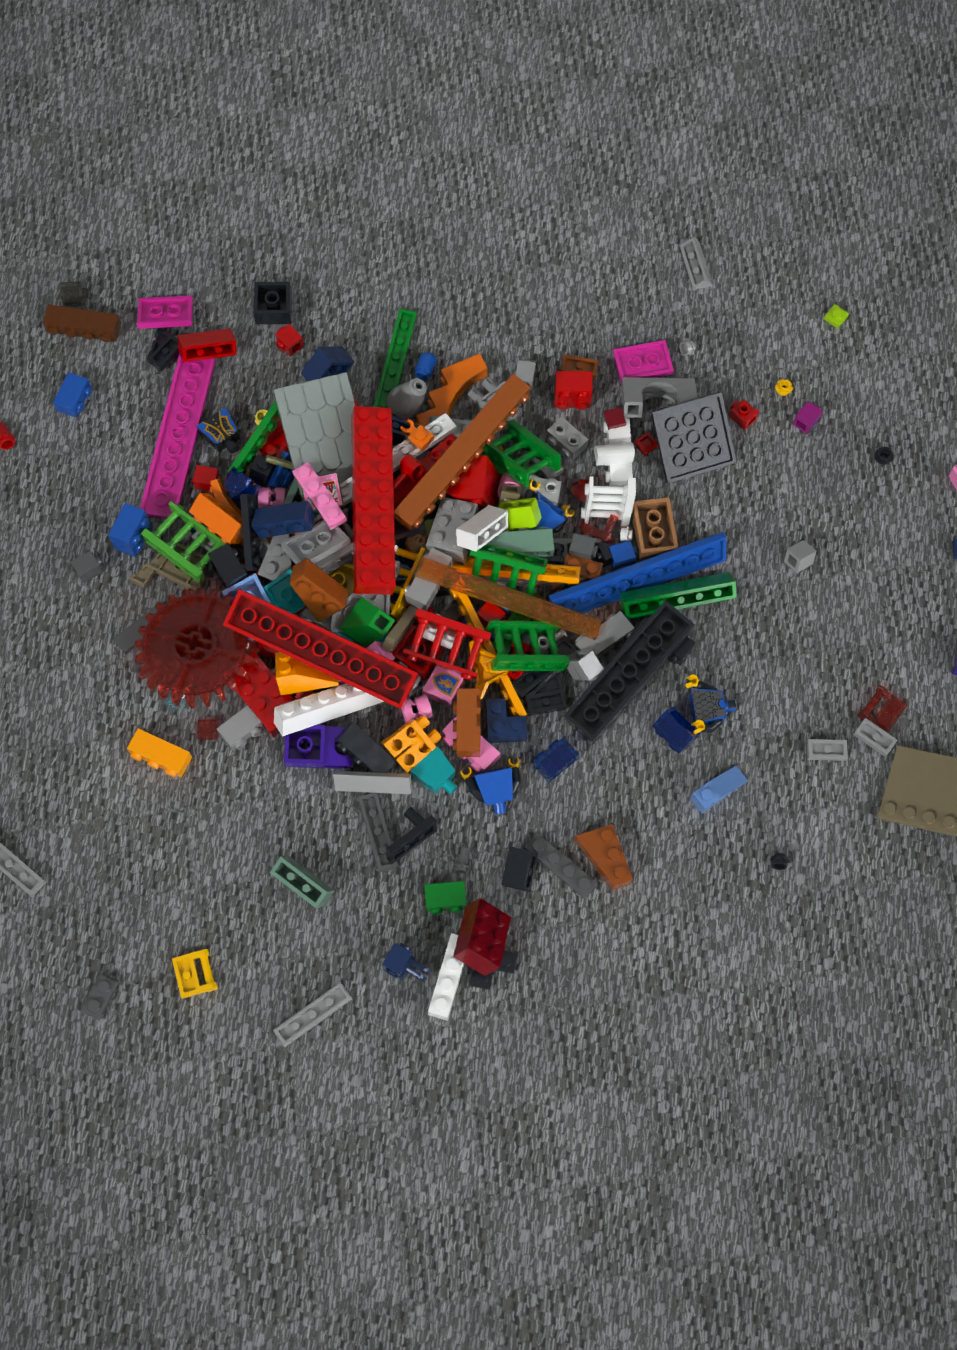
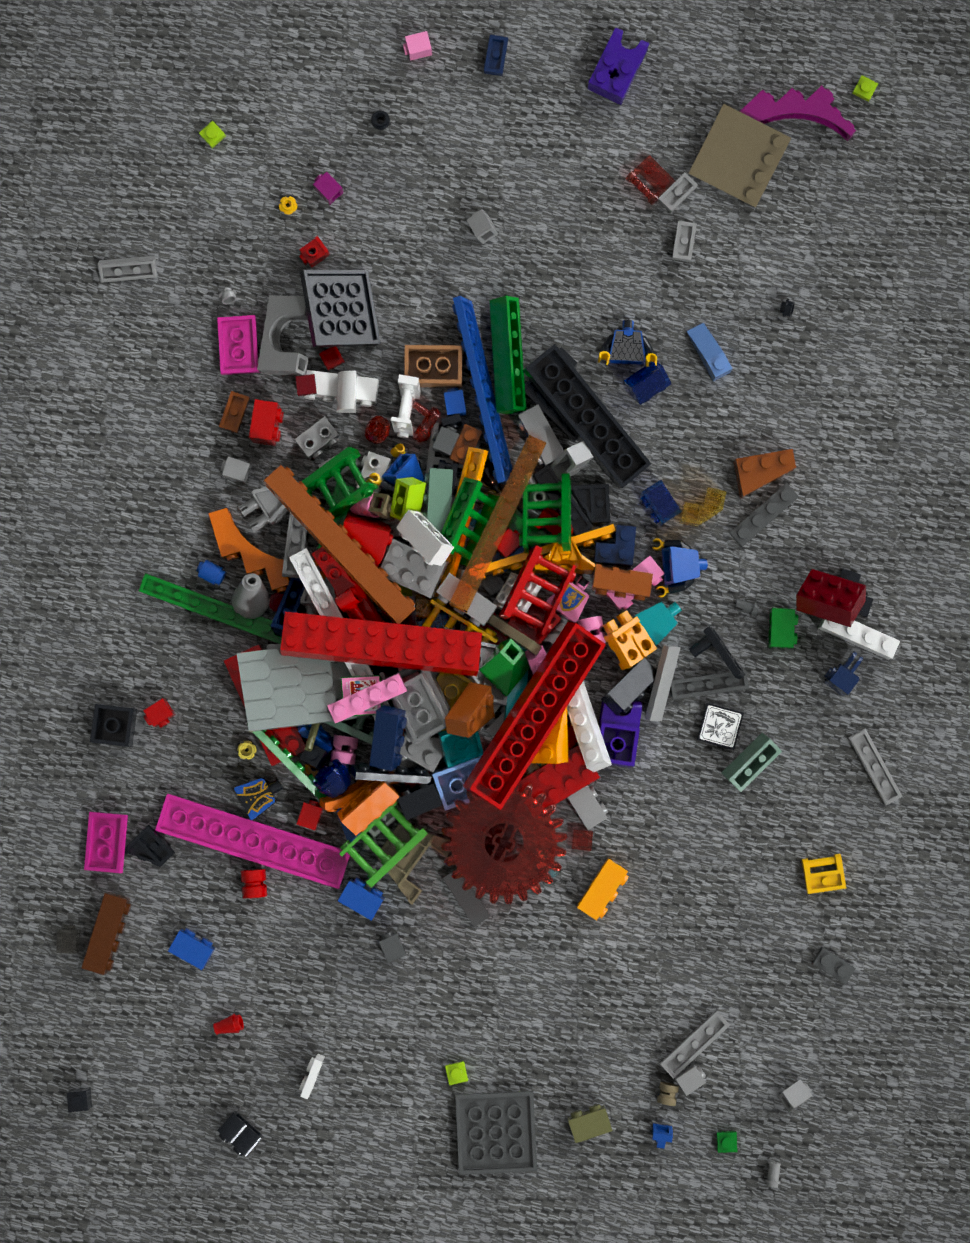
camera: 80 degrees left, 15 degrees up
red brick [177,328,236,363] -> none
dark blue brick [301,346,354,381] -> none
orange plate [400,419,435,451] -> none
black panel [501,847,538,892] -> none
white plate [620,526,634,543] -> none
none -> red wheel [240,869,267,899]
none -> clear yellow brick [679,487,727,527]
none -> tile [696,703,744,750]

